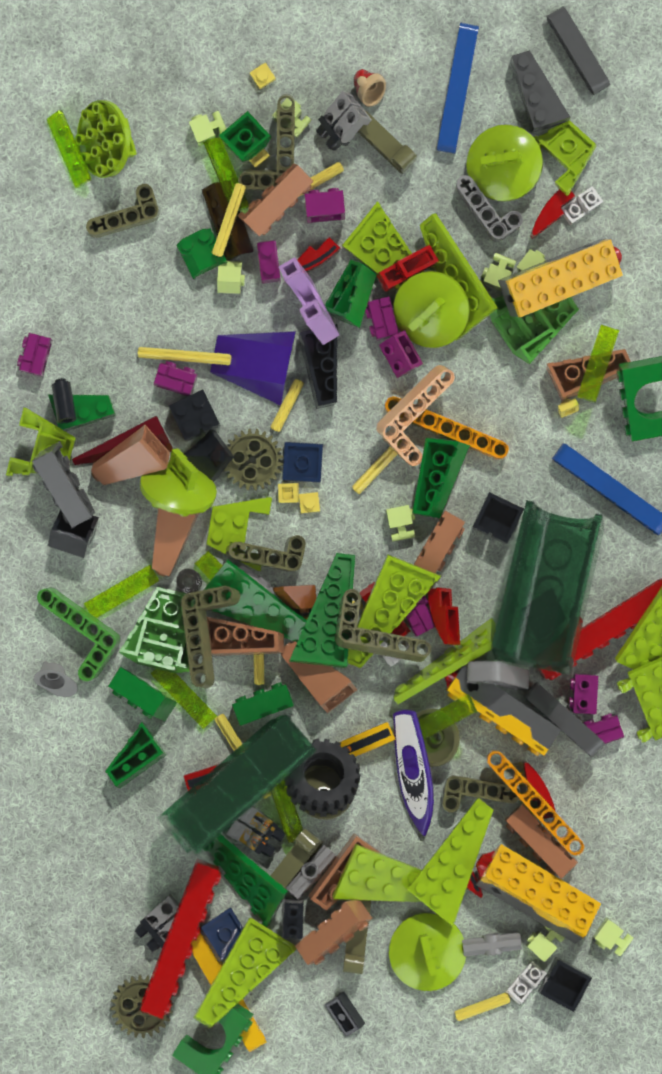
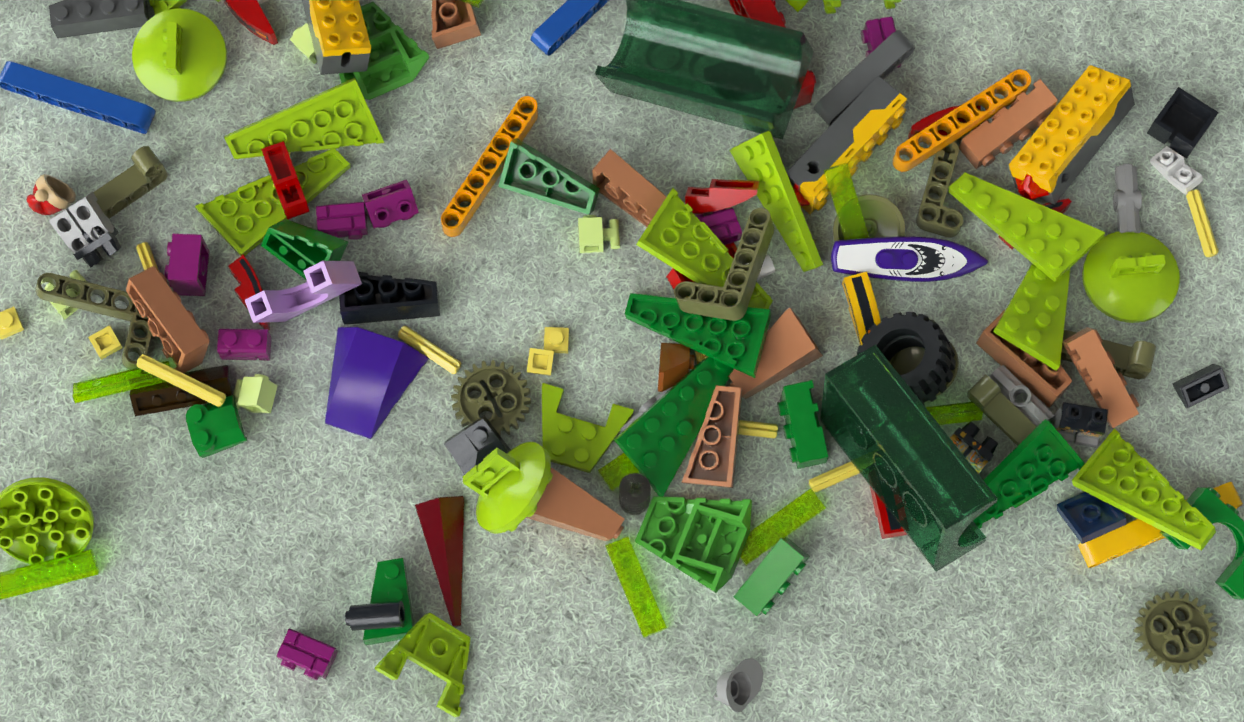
camera: 85 degrees left, 15 degrees down
dark grey wedge [32,441,95,527] -> none
bright green beam [37,587,121,681] -> none
black piece [47,509,99,558] -> none
olive beam [86,184,160,238] -> none
nougat slope [91,425,170,485] -> none
green wedge [105,722,167,788] -> none
hips [134,894,179,952] -> none
light yellow axle [137,347,231,365] -> none
red brick [140,858,221,1019] -> none
magenta brick [153,361,198,396] -> none
black piece [169,389,221,442] -> none
olive beam [181,586,240,688] -> none
yellowish green brick [189,111,227,146] -> none
green slope [219,111,272,162] -> none
olive beam [226,535,306,572] -> none
dark blue tile [283,442,323,483] -> none
light yellow axle [352,435,409,494] -> none
light nougat beam [376,365,455,466] -> none
lime bracket [394,271,470,348] -> none
light grey beam [456,175,523,242] -> none
light grey beam [467,661,529,690] -> none
black piece [472,492,524,544] -> none
yellowish green brick [481,253,516,291] -> none
yellowish green brick [526,926,565,962] -> none
light yellow plate [558,398,579,418] -> none
magenta brick [568,674,599,714] -> none
yellowish green brick [593,918,634,957] -> none

